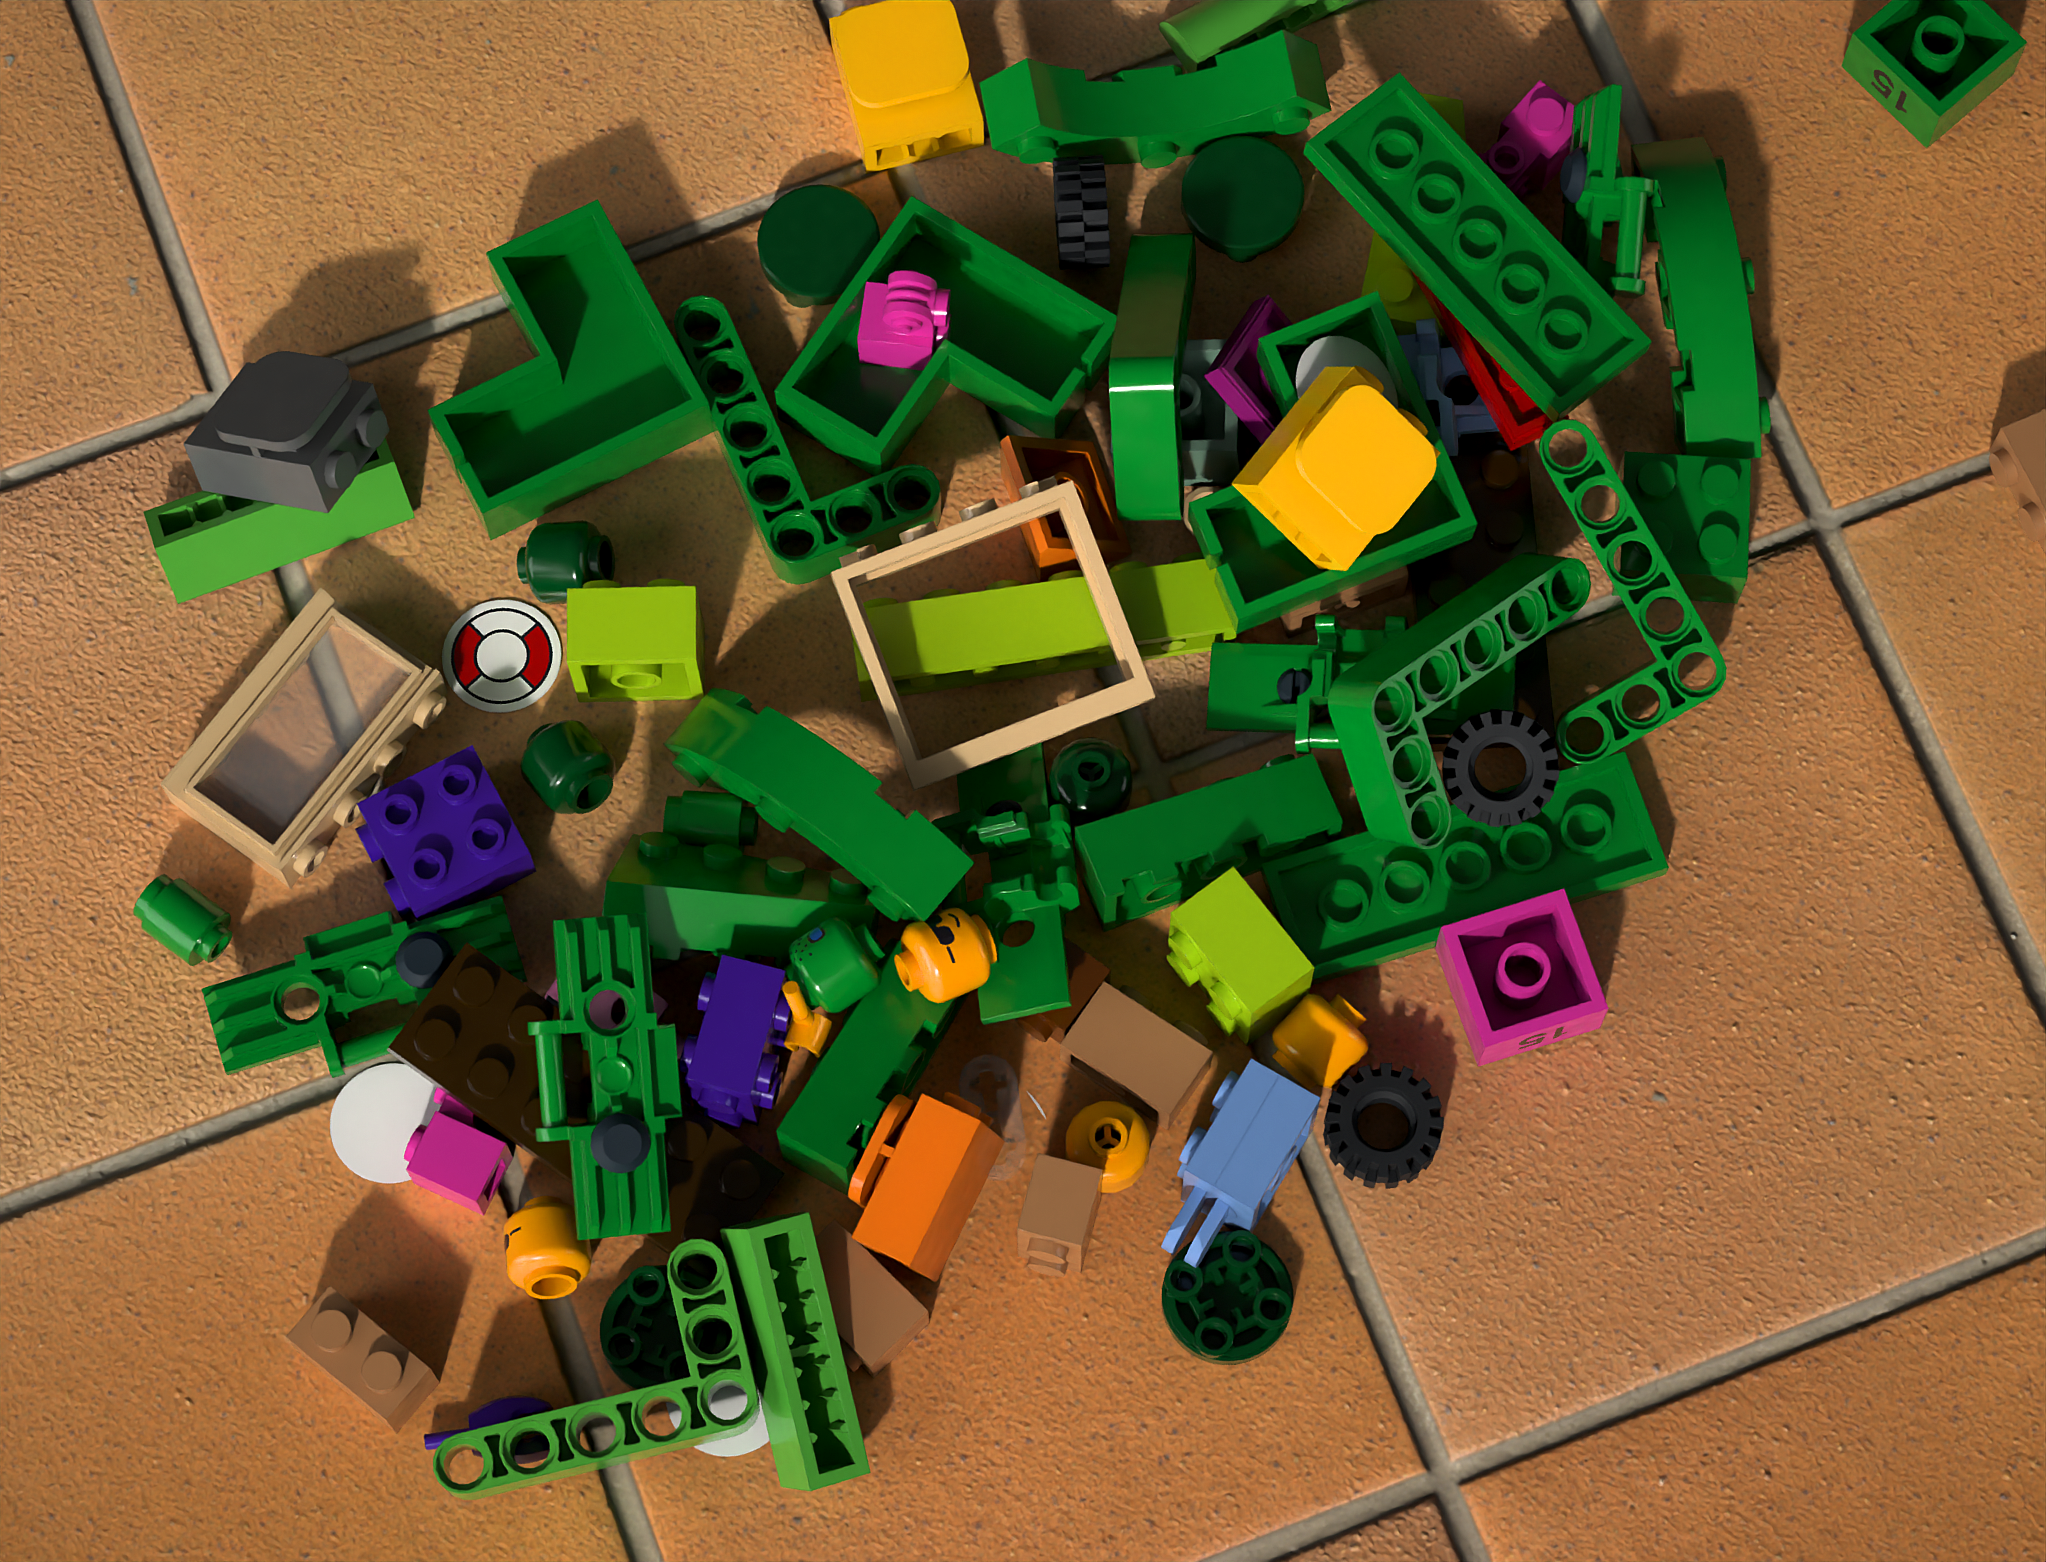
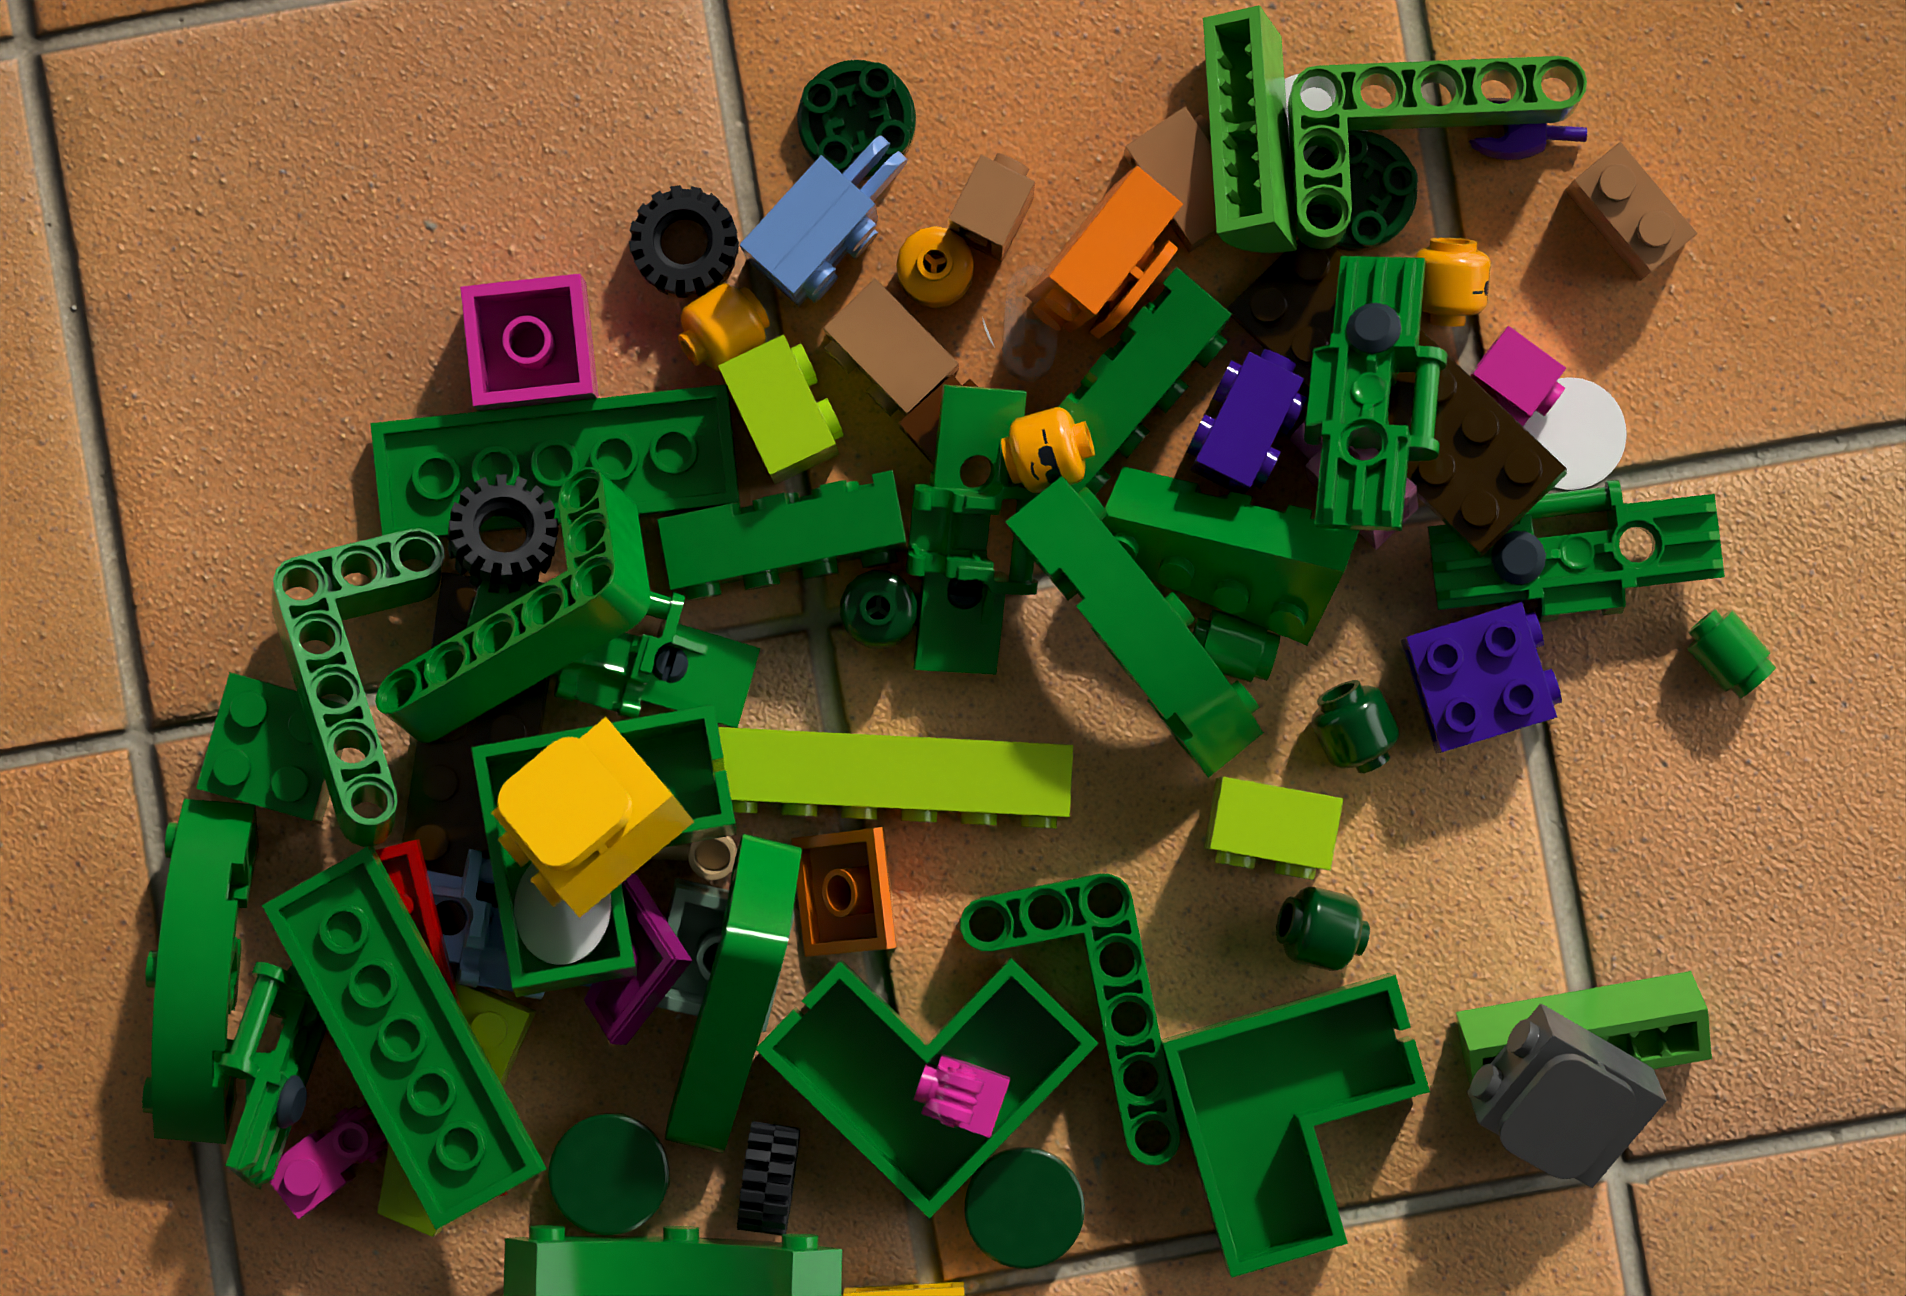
camera: 165 degrees left, 15 degrees up
window [160,588,448,888] -> none
sticker [442,600,562,713] -> none
light orange hand [782,981,832,1057] -> none
green head [784,916,886,1013] -> none
tan window [831,476,1156,791] -> none

